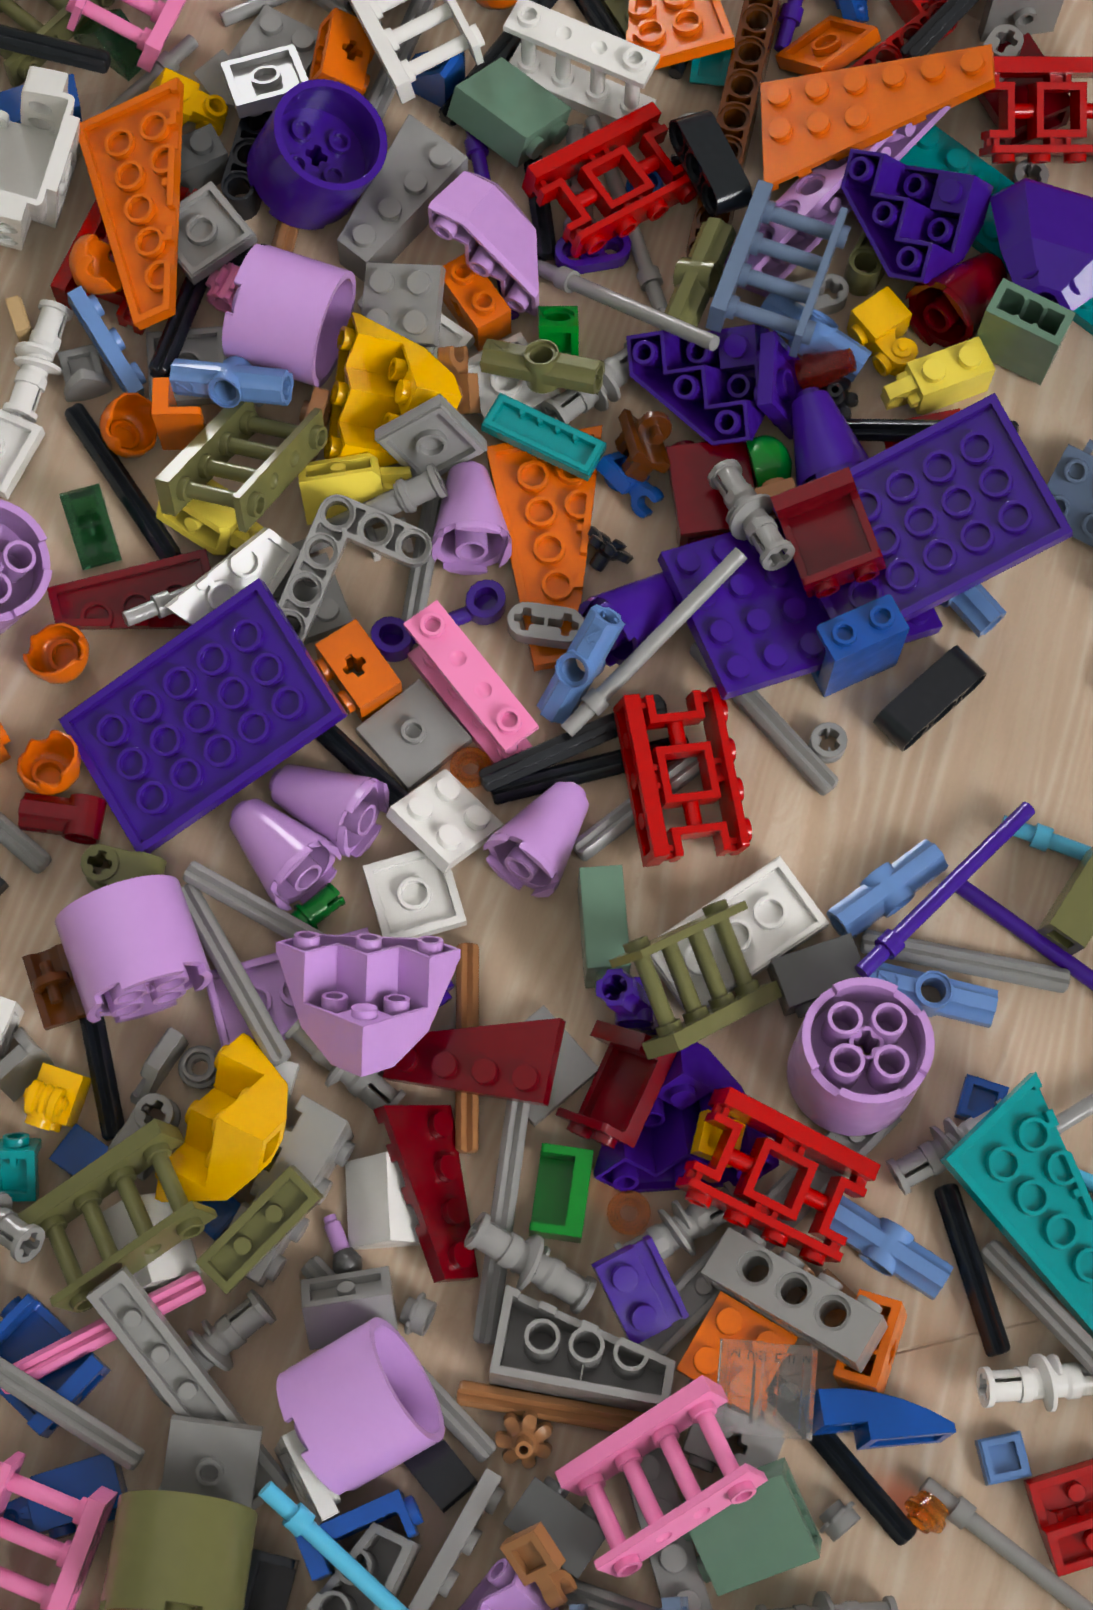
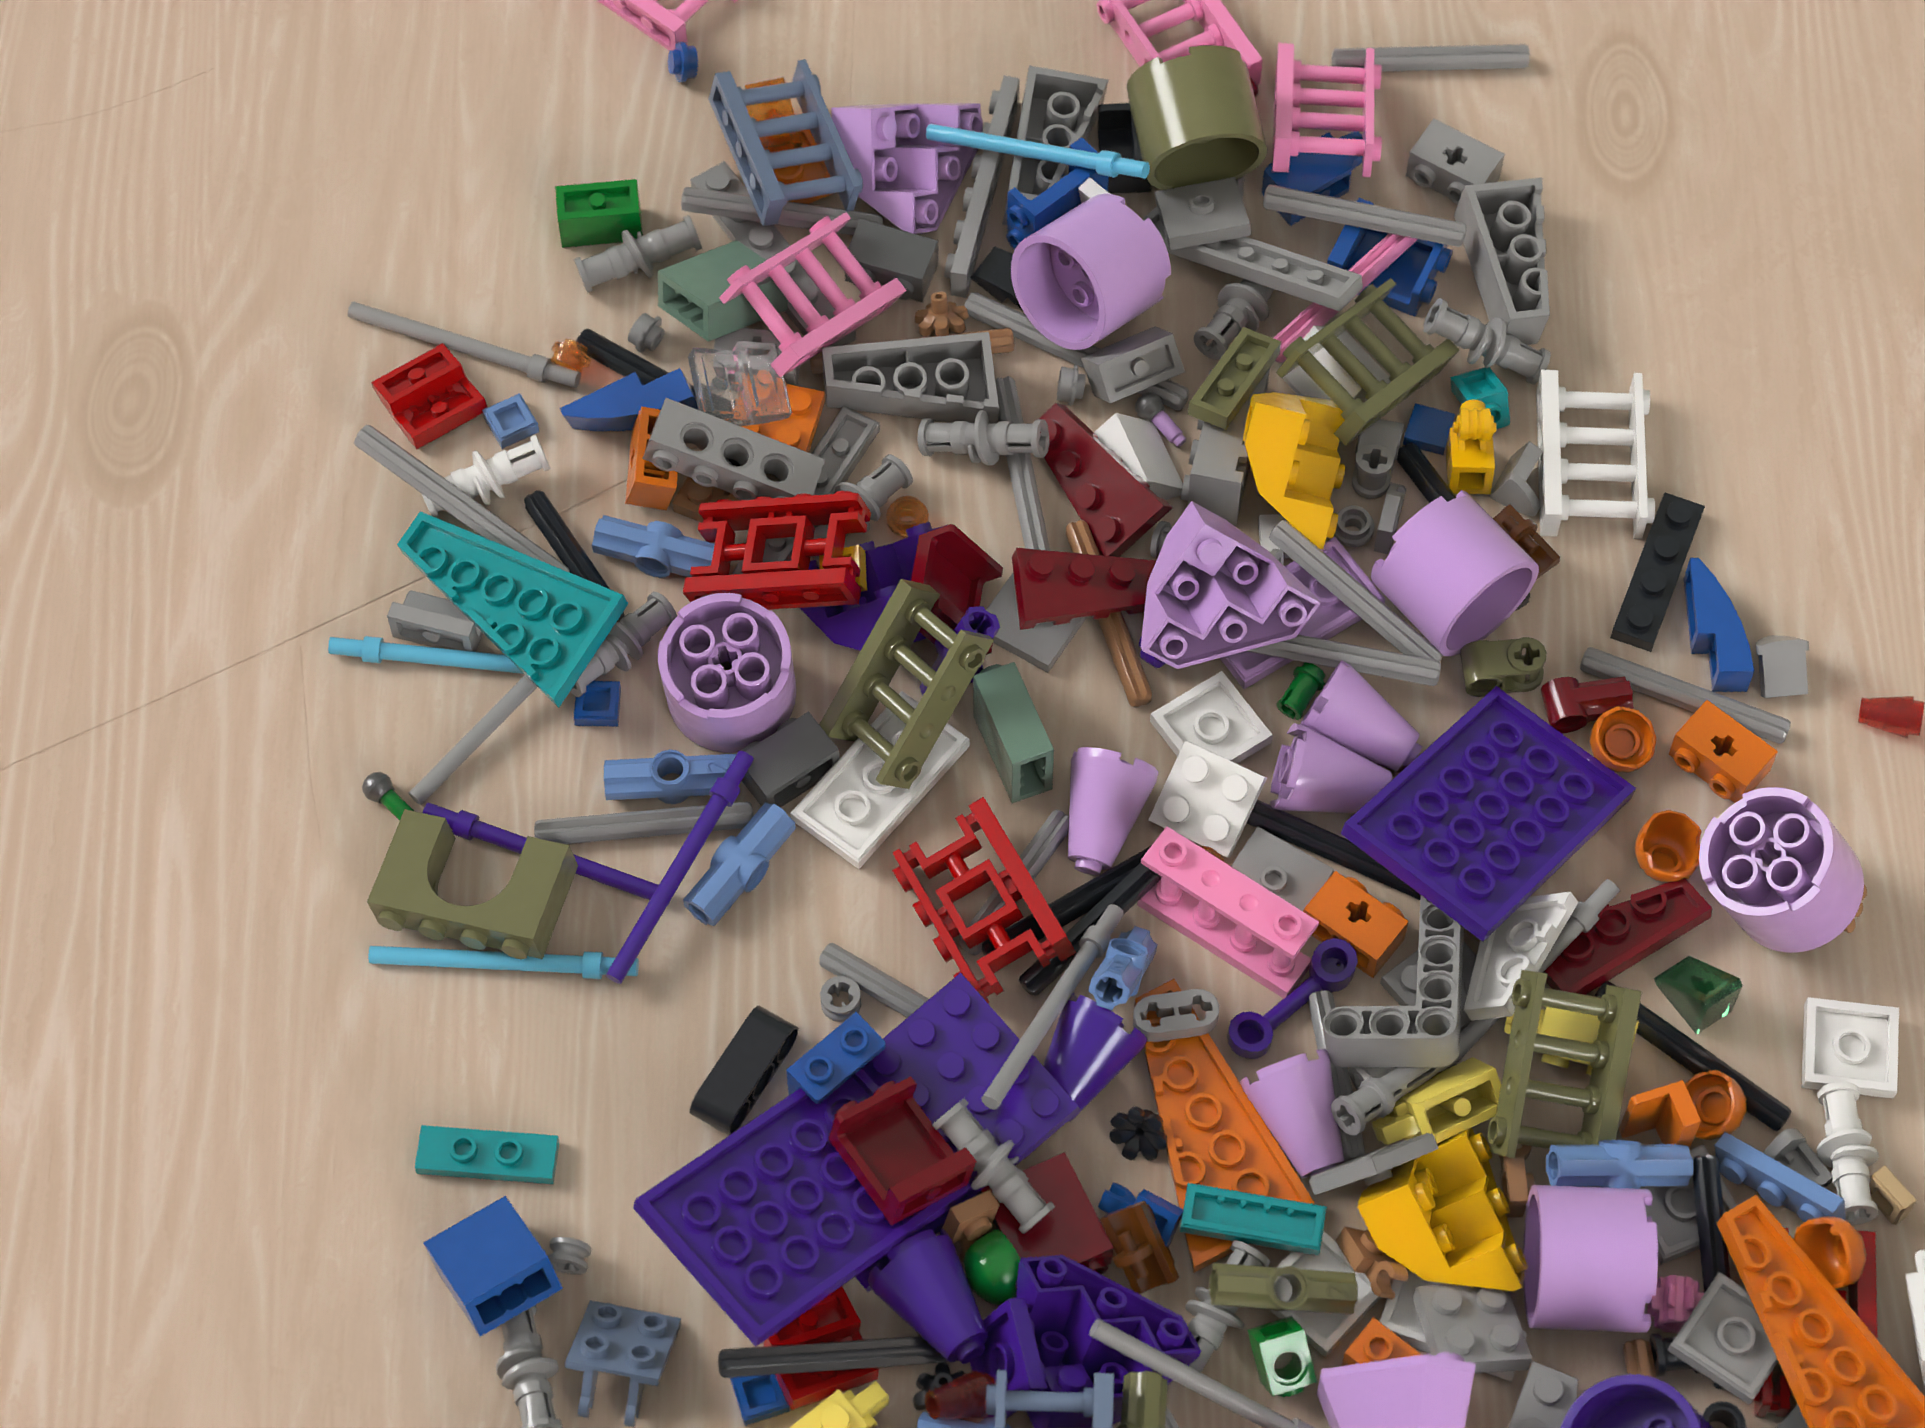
camera: 165 degrees right, 10 degrees down
medium nougat plate [499,1521,578,1609] -> none
green panel [529,1143,594,1243] -> none
dark purple plate [591,1235,689,1344] -> none

